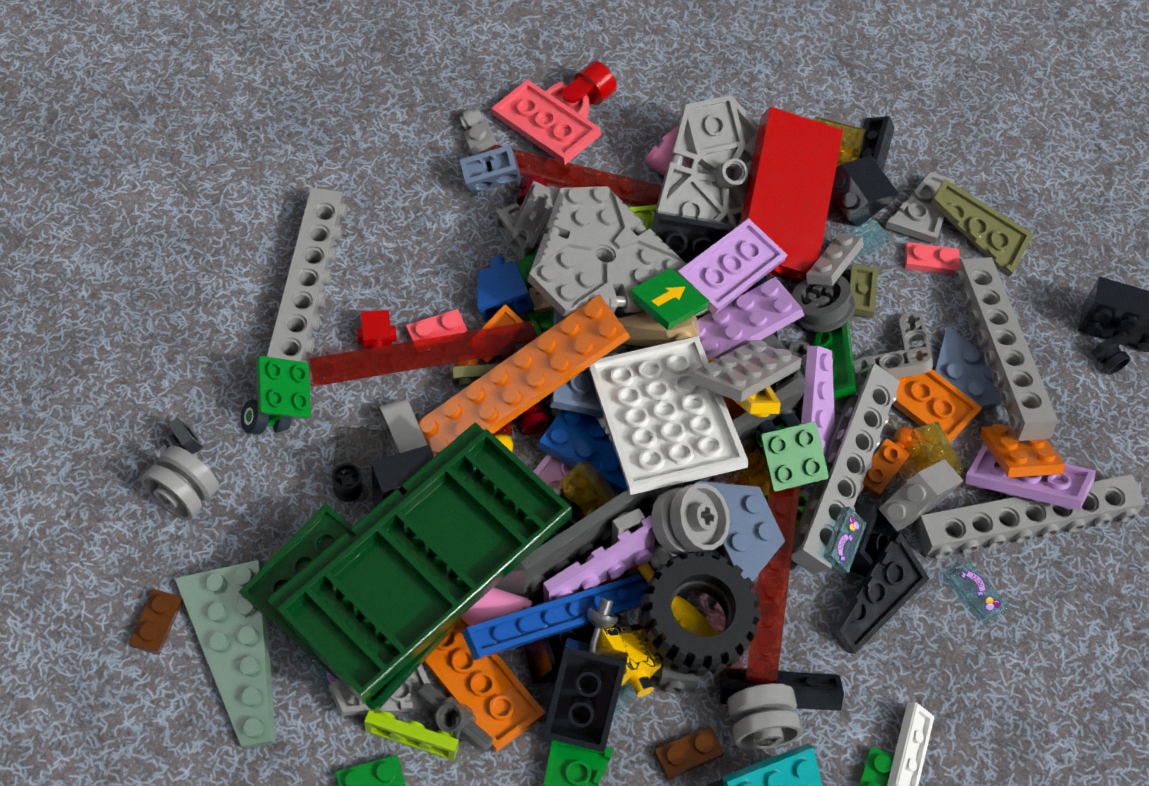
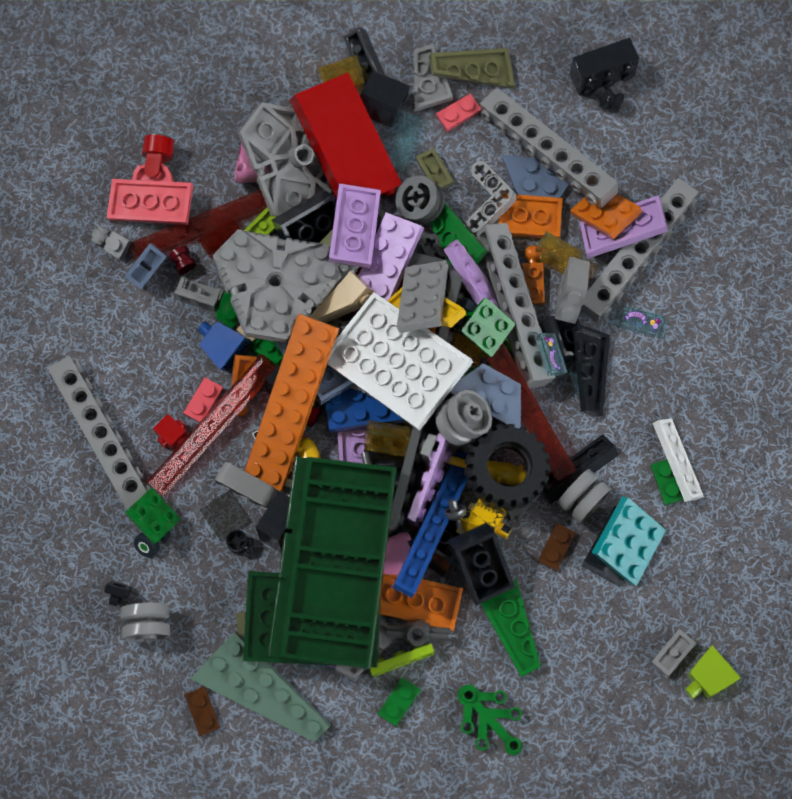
camera: 30 degrees left, 15 degrees up
olive plate [452,364,499,387] -> none
light grey hinge [512,181,558,249] -> none
green tile [629,268,710,330] -> none
light grey plate [806,233,864,286] -> none

